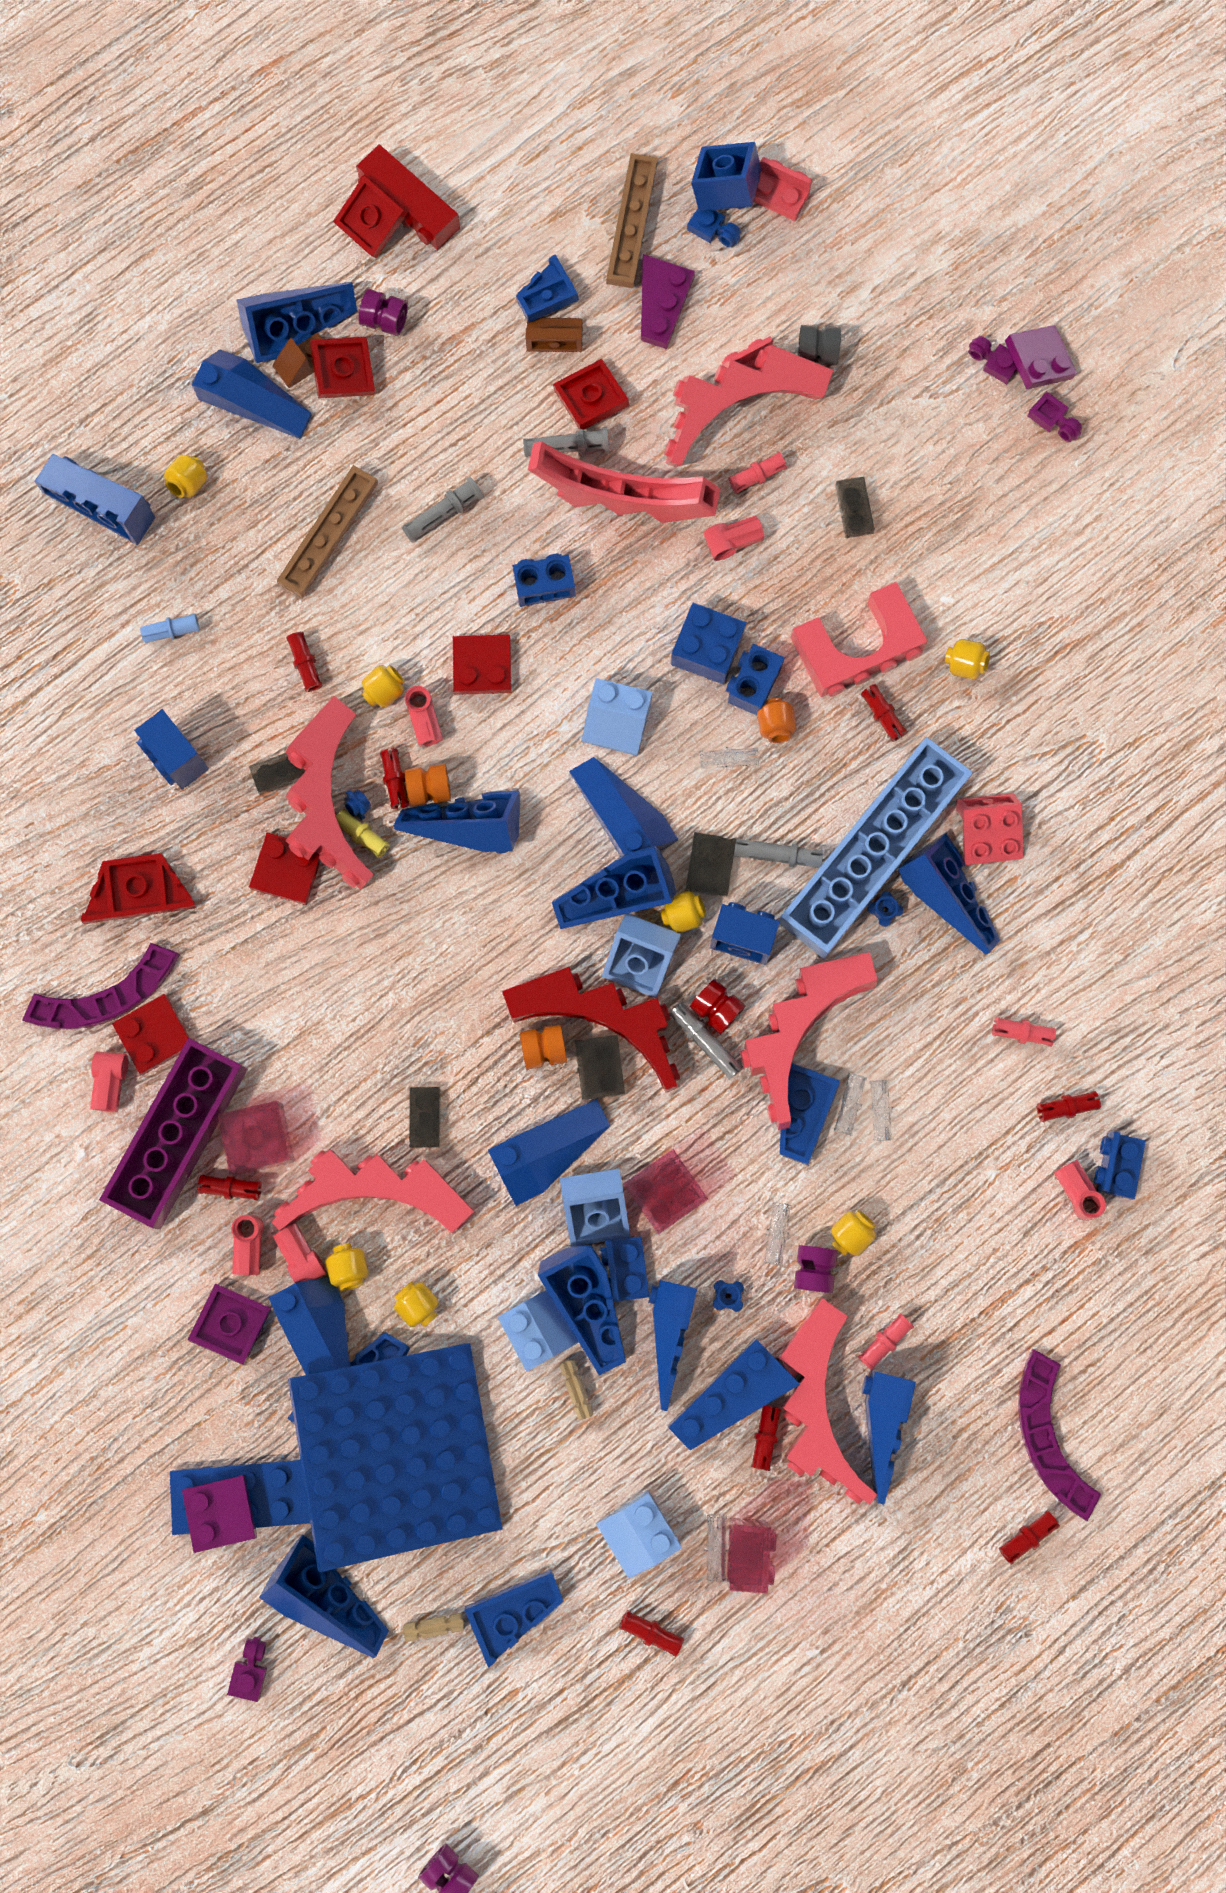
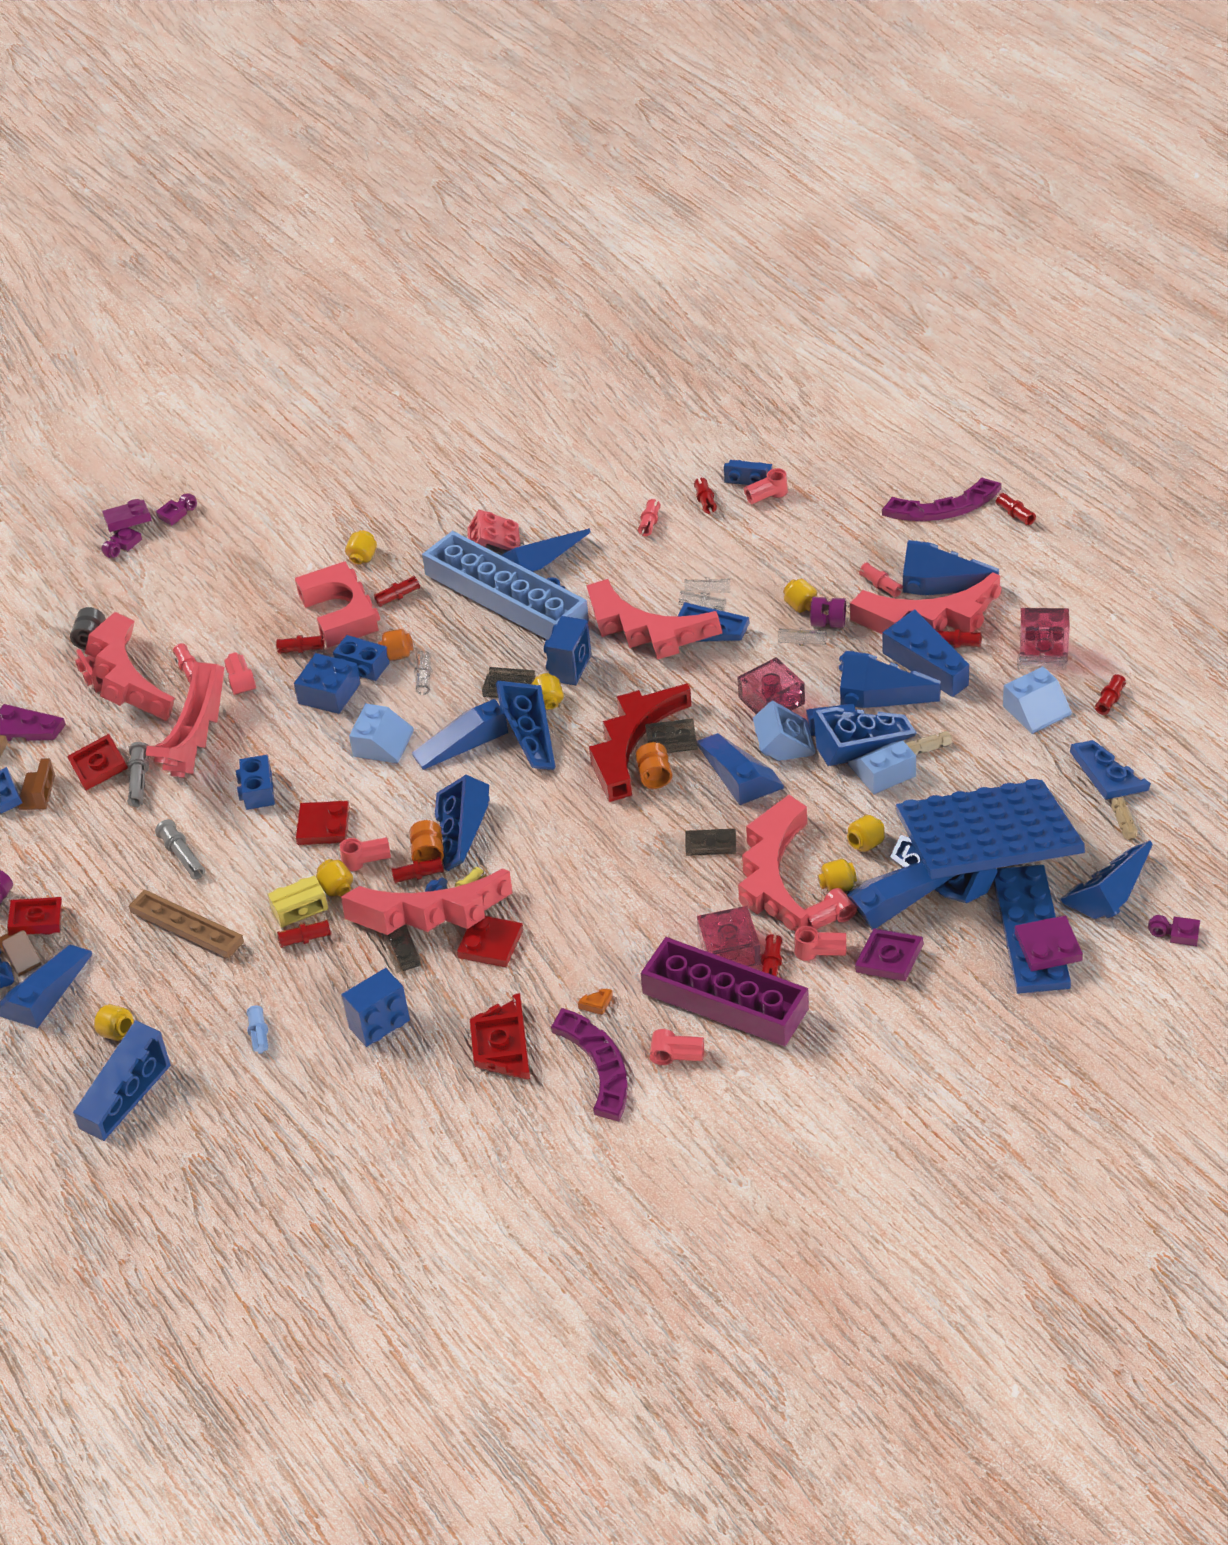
camera: 85 degrees left, 35 degrees down
red plate [112,994,191,1076] -> none
light blue slope [601,913,681,998] -> none
light grey pin [669,1001,743,1080] -> none
red wheel [690,978,746,1035] -> none
light grey pin [734,838,824,868] -> none
clear smoke plate [835,477,875,538] -> none
none -> light yellow brick [267,875,328,928]
none -> red pin [276,635,325,654]
none -> orange tile [578,989,613,1015]

